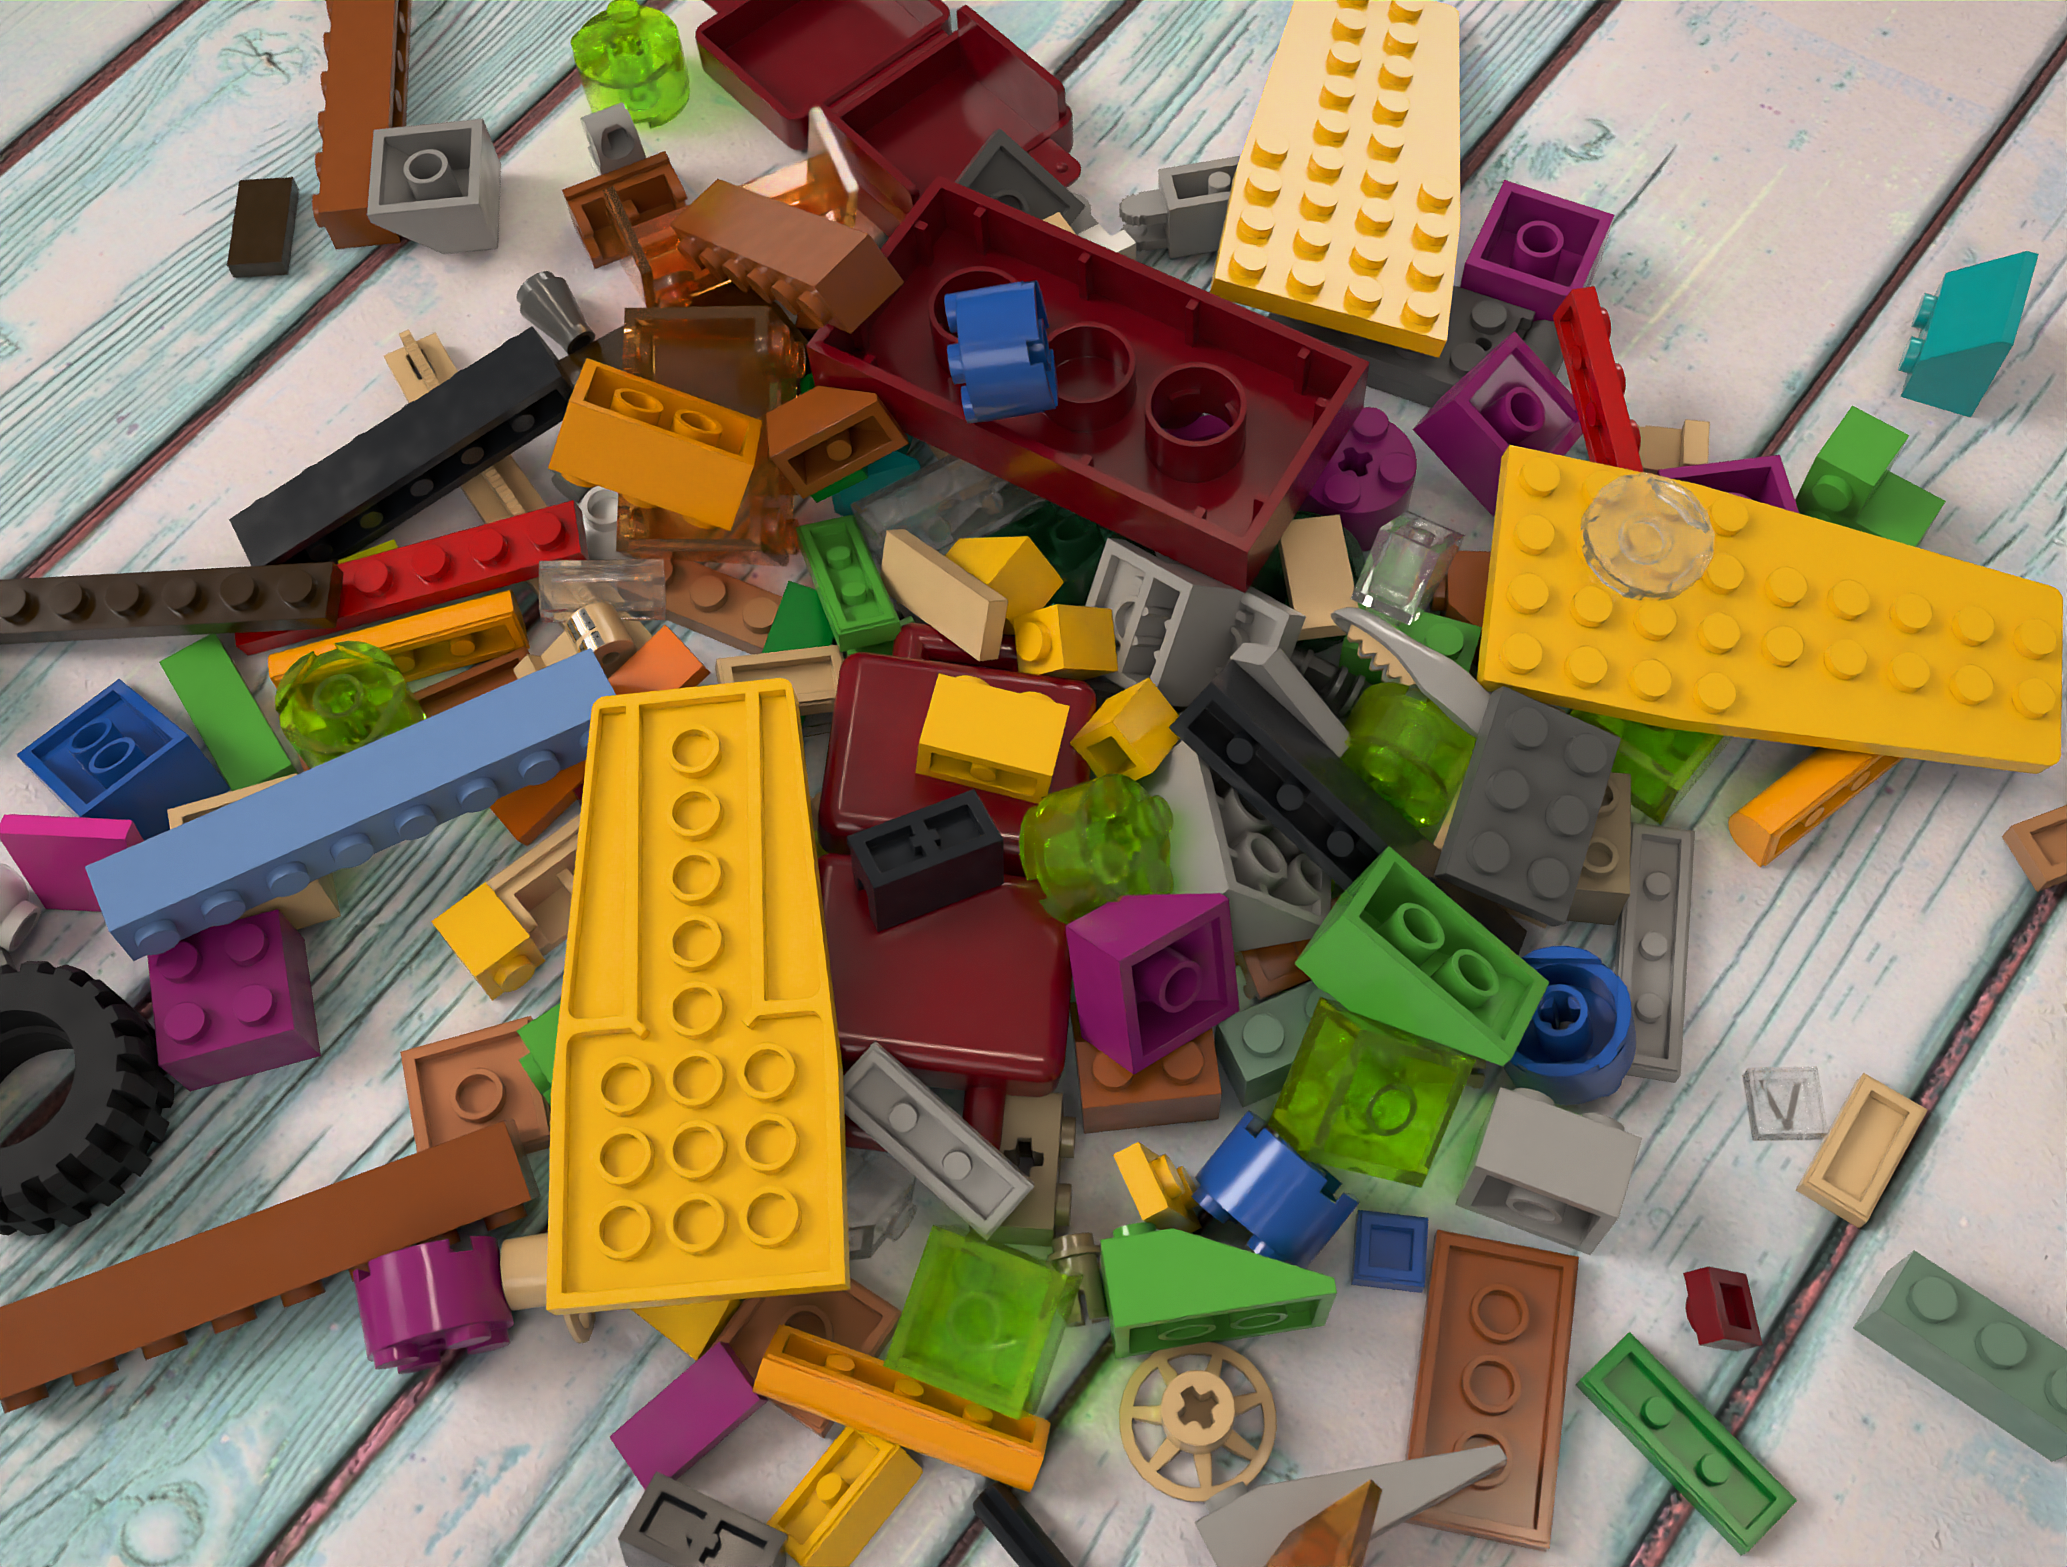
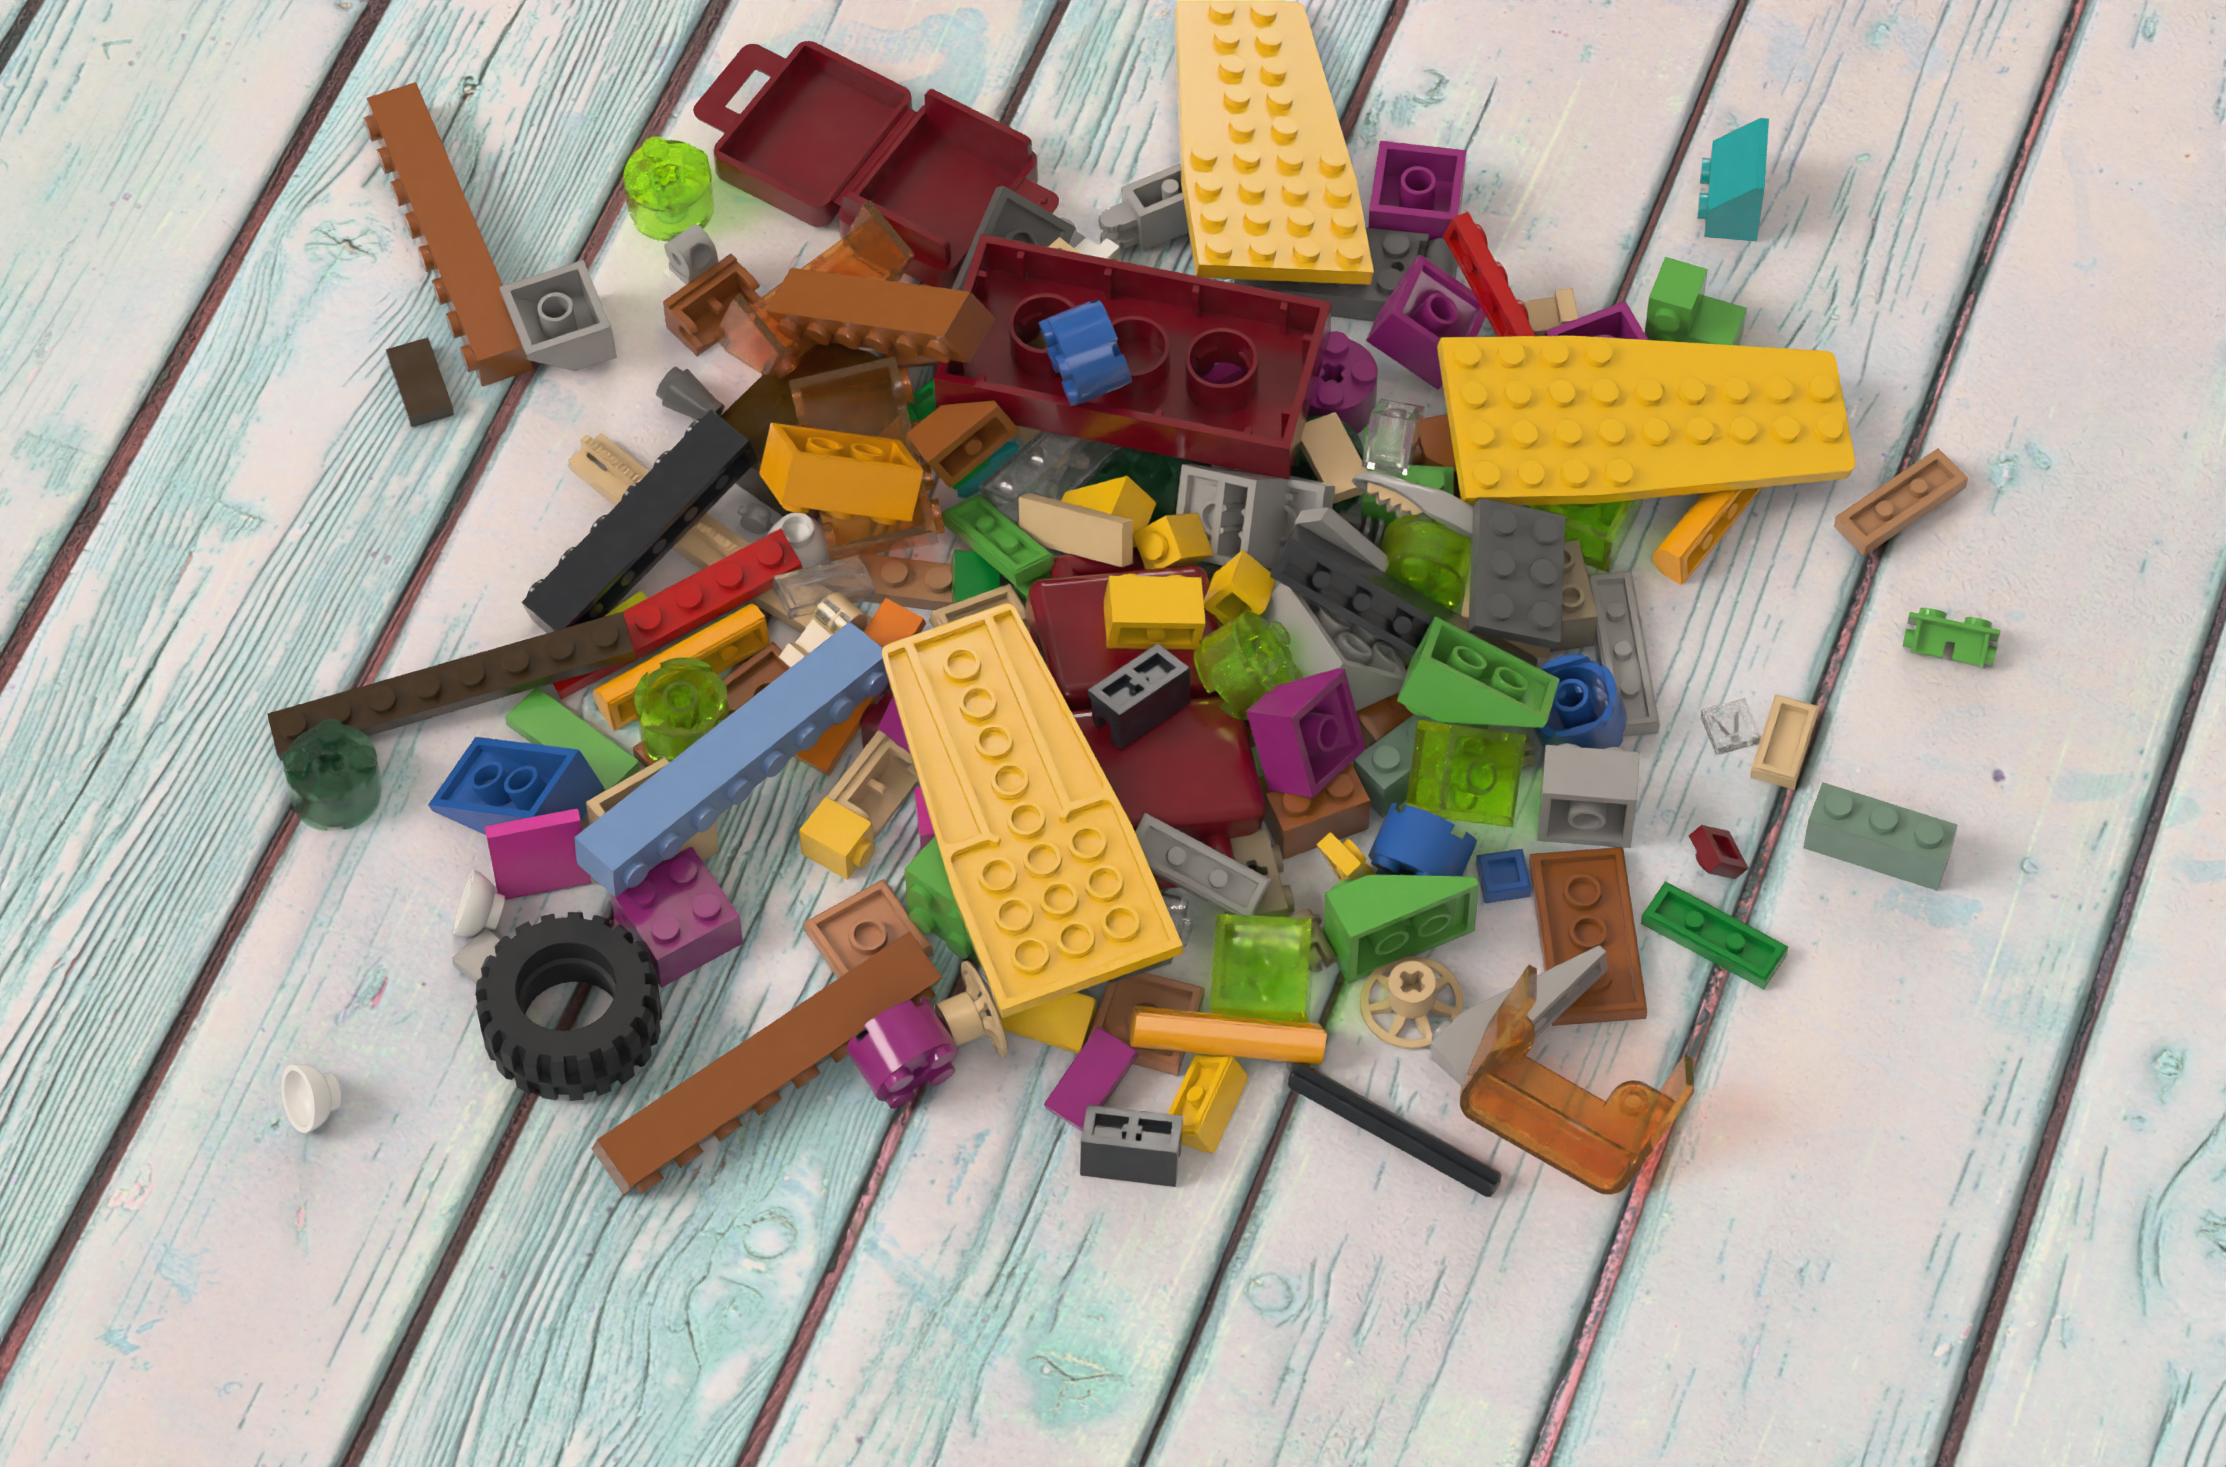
camera: 20 degrees left, 5 degrees down
clear tile [1580,472,1715,601] -> none

